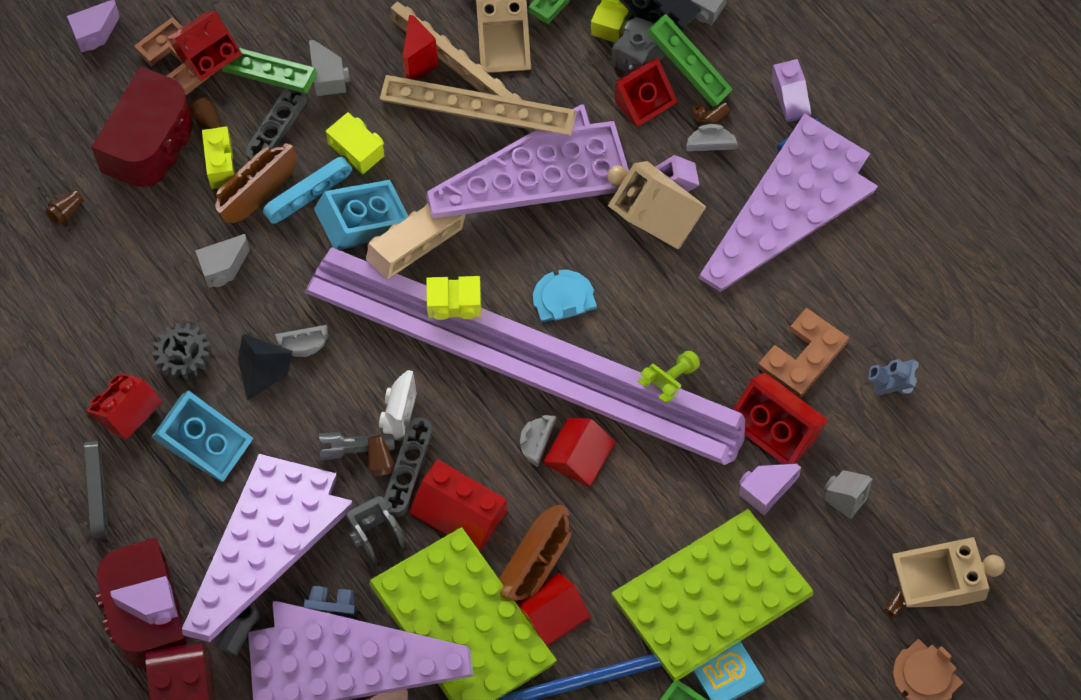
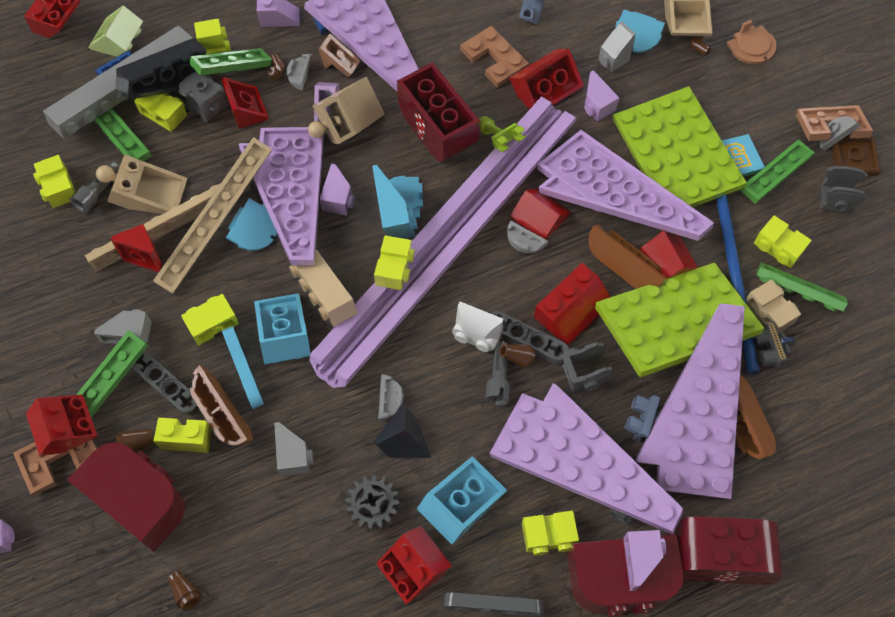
camera: 80 degrees left, 0 degrees up
none -> neon yellow brick [194,19,231,55]
none -> medium azure piece [226,198,277,251]
none -> nougat slope [319,34,361,77]
none -> lavender slope [320,164,355,216]
none -> medium azure slope [372,165,418,239]
none -> dark red brick [397,62,480,162]
none -> neon yellow brick [522,511,579,556]
none -> lavender wing [537,130,714,241]
none -> medium azure piece [616,9,665,53]

